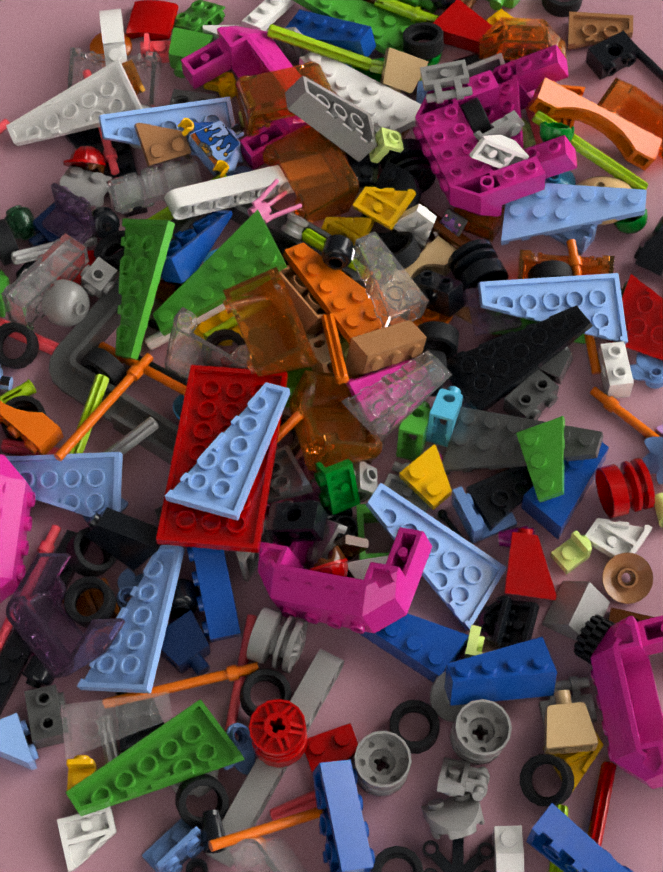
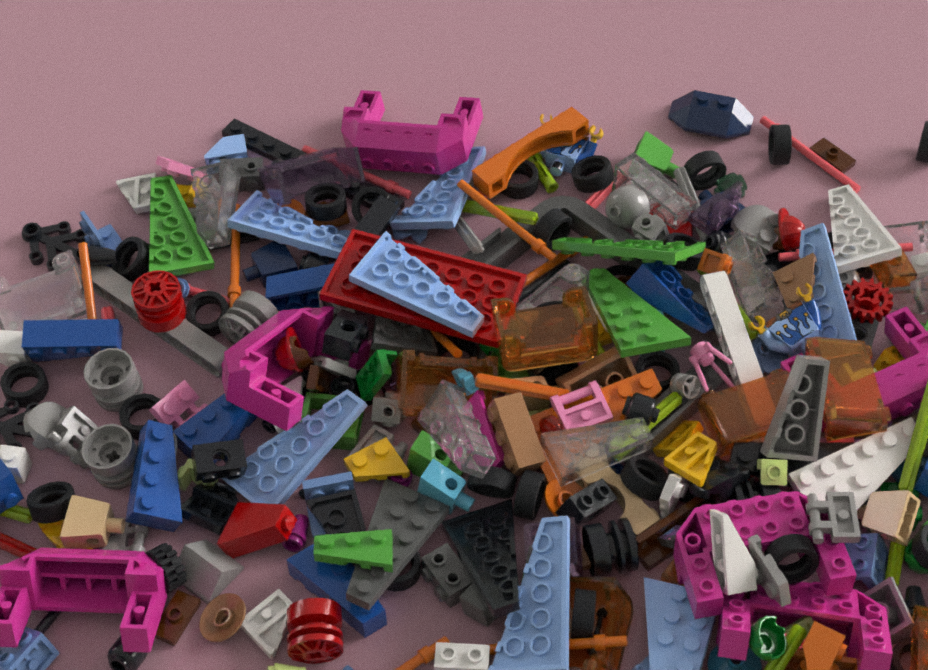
camera: 100 degrees right, 10 degrees down
red wing [304,723,358,775] -> none
yellowish green bracket [550,530,592,575] -> none
none -> bright pink plate [149,380,208,429]
none -> bright pink plate [155,156,209,181]
none -> black brick [191,439,247,483]
none -> medium azure plate [452,368,479,396]
none -> clear red plate [539,415,563,439]
none -> bright pink plate [550,381,613,437]
none -> orange bracket [697,248,733,275]
none -> red gear [843,278,894,324]

